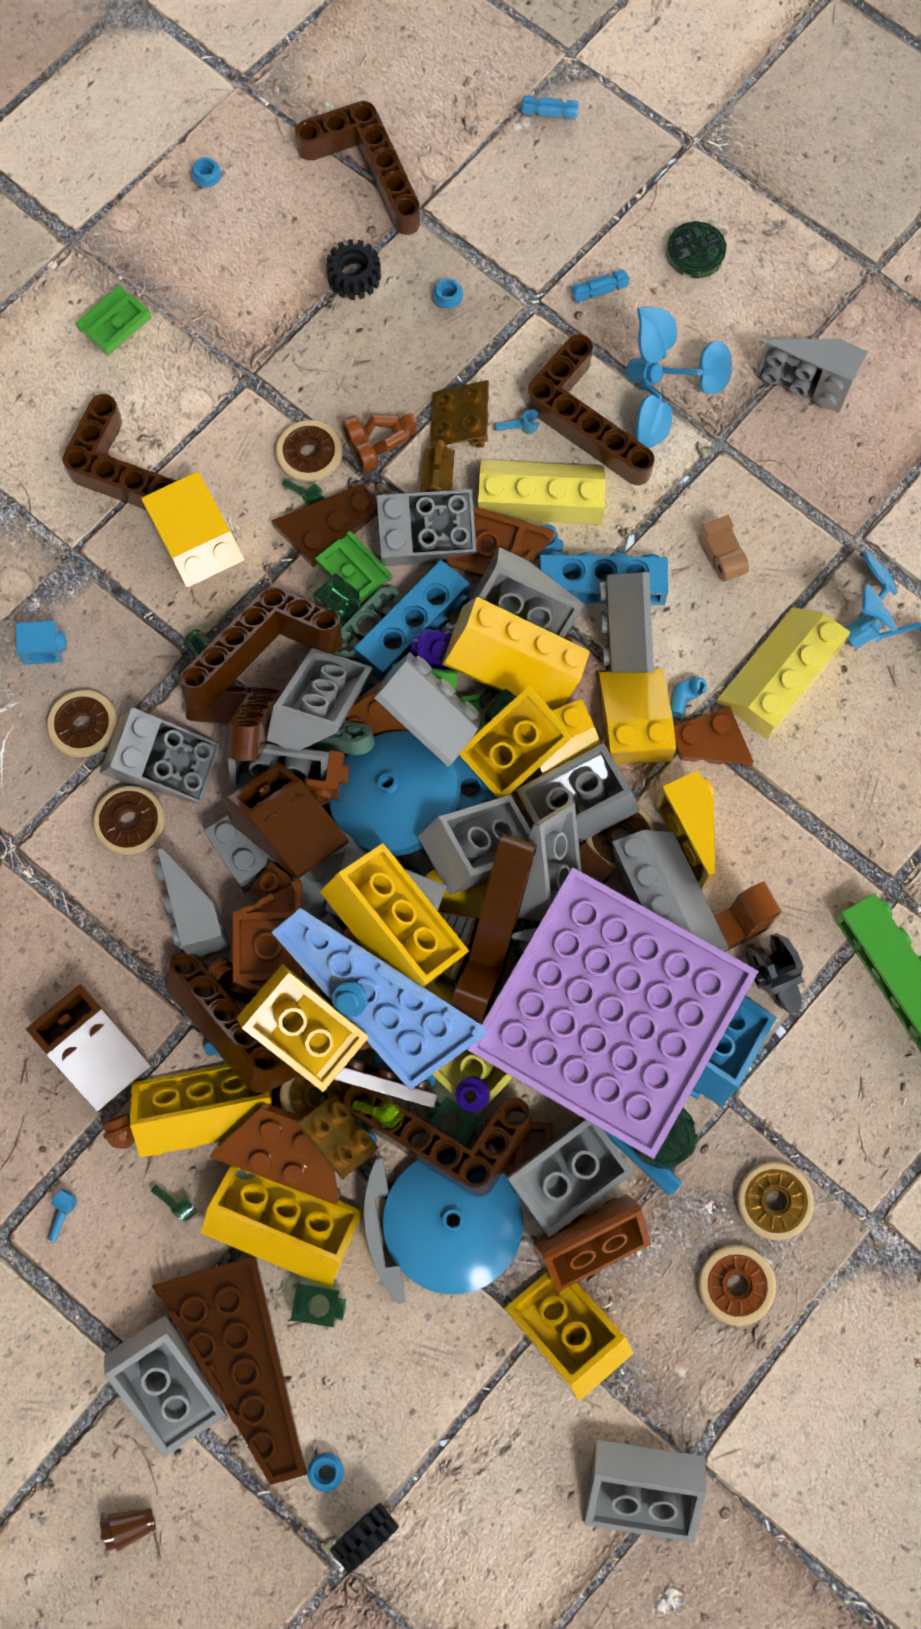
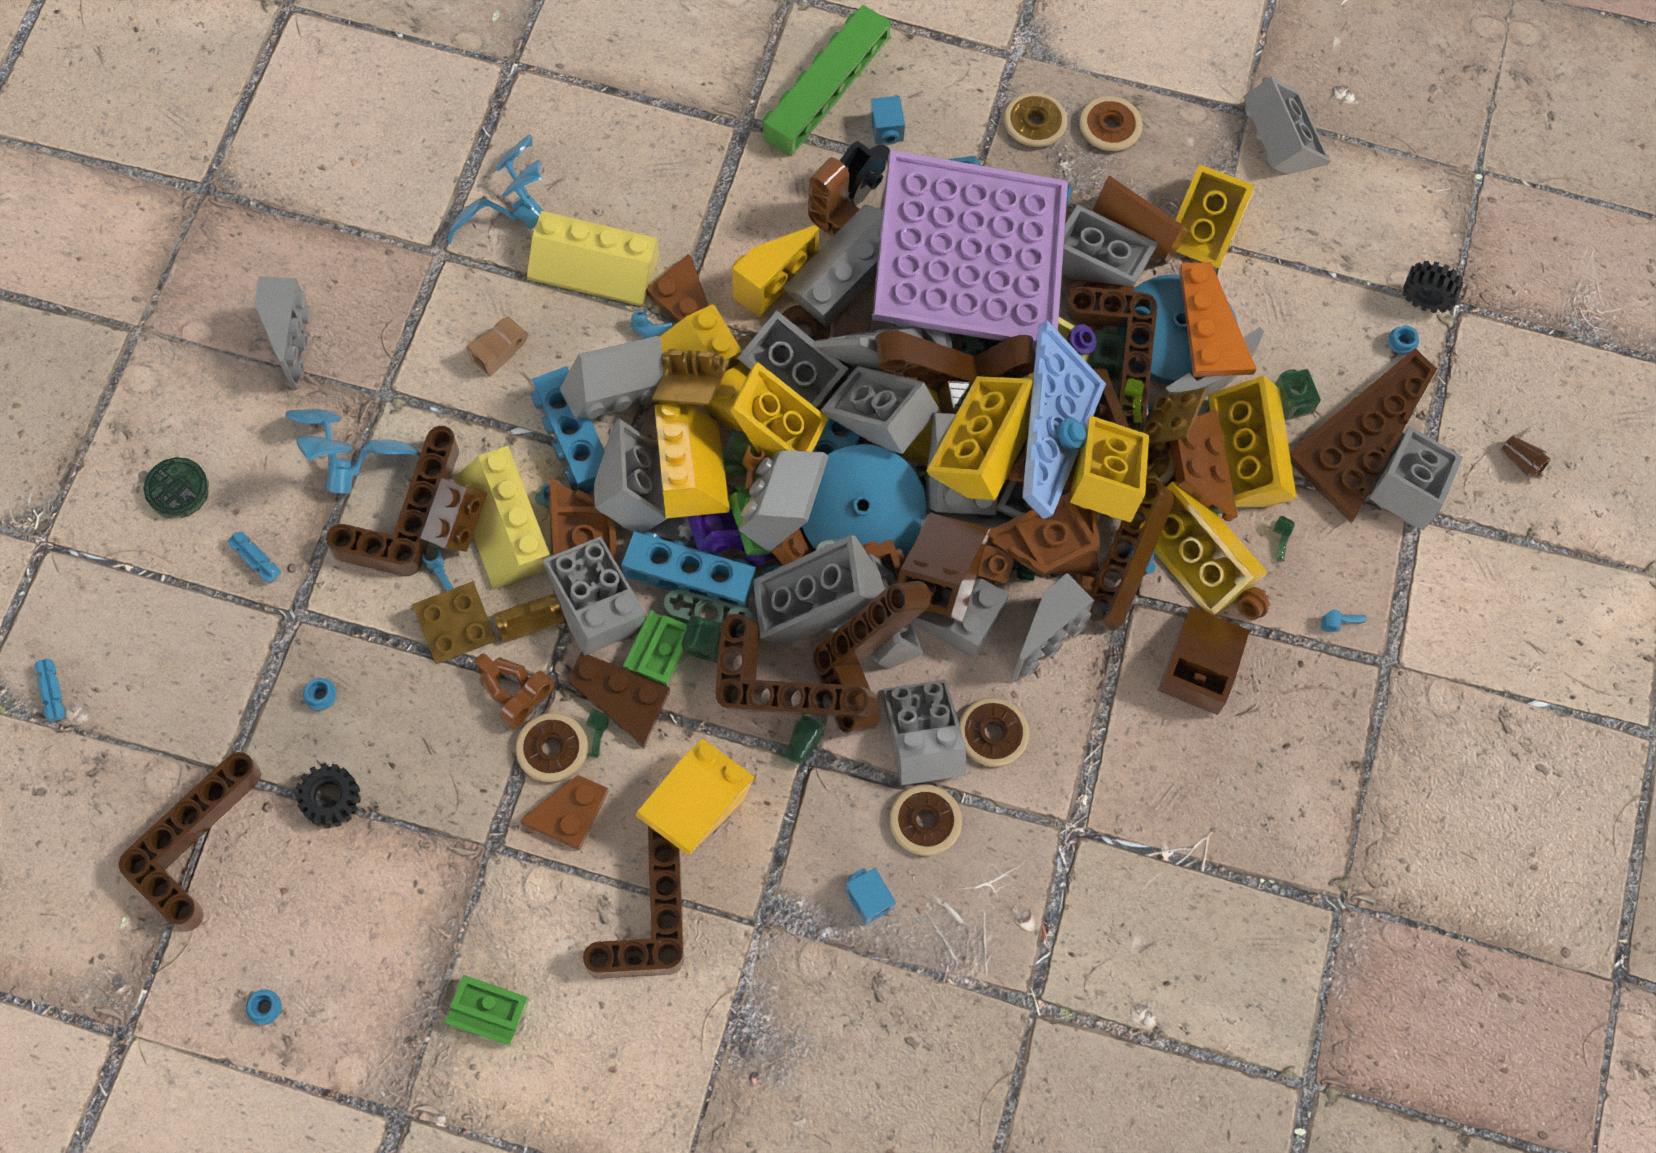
camera: 120 degrees left, 5 degrees down
none -> reddish brown brick [421,478,488,552]
none -> dark orange wing [521,775,609,850]
none -> pearl gold hinge [652,349,730,406]
none -> dark orange hand [742,446,765,492]
none -> dark azure brick [870,96,905,145]
none -> orange wing [1179,262,1257,377]

